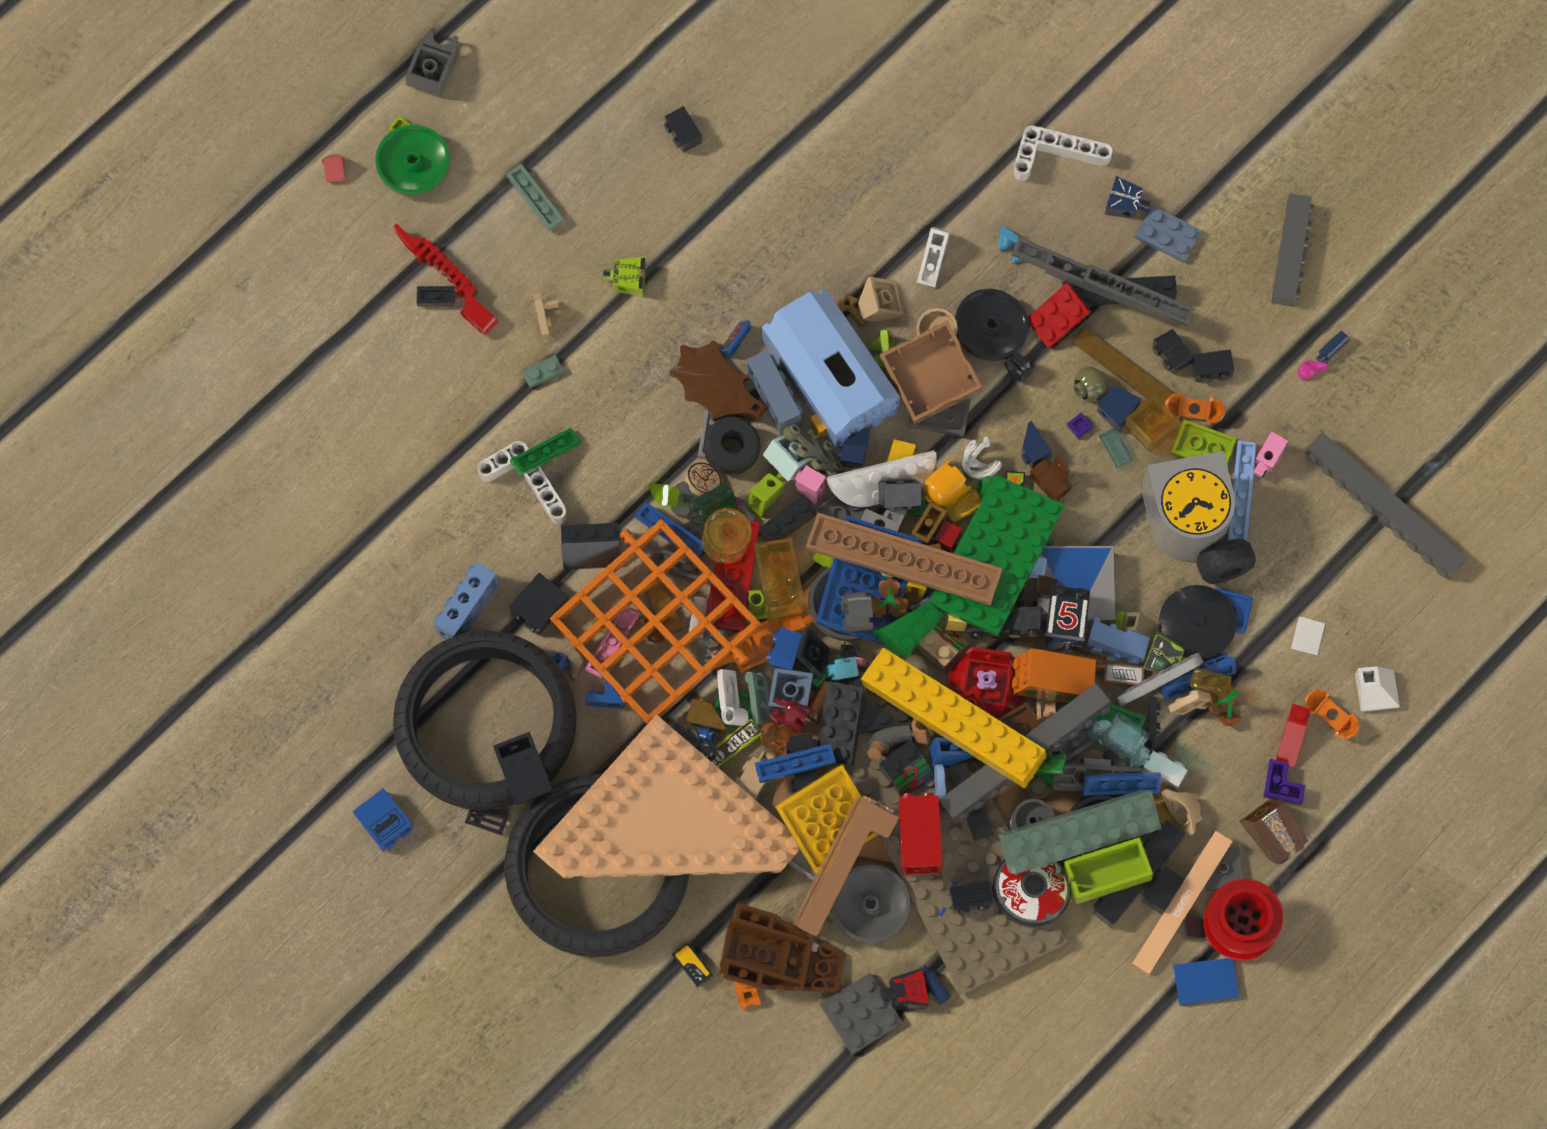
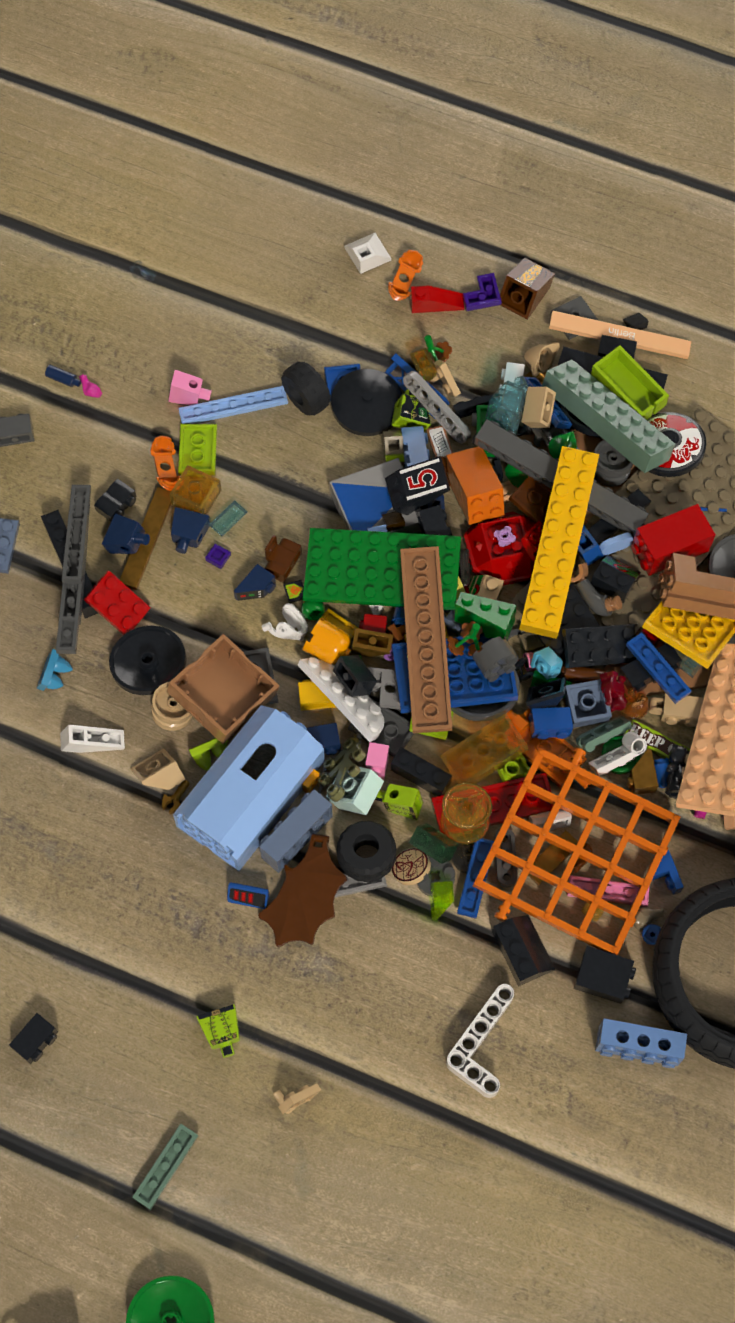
camera: 115 degrees left, 5 degrees down
red piece [394,223,498,336] -> none
black plate [416,286,455,306] -> none
green tile [510,428,581,476] -> none
sand green plate [521,355,564,389] -> none
clear light blue tile [698,629,725,669] -> none
dark grey piece [729,494,757,521] -> none
black brick [949,880,993,915] -> none
black wheel [1004,352,1033,382] -> none
olive plant [1073,367,1108,402] -> none
brick [1141,451,1235,562] -> none
blue tile [1173,958,1239,1005] -> none
black brick [1192,349,1235,383] -> none
red wheel [1204,878,1284,961] -> none
white sticker [1291,617,1325,655] -> none
dark grey brick [1305,432,1467,579] -> none
none -> dark blue torso [102,514,150,554]
none -> clear smoke tile [460,548,471,586]
none -> tan brick [521,387,556,428]

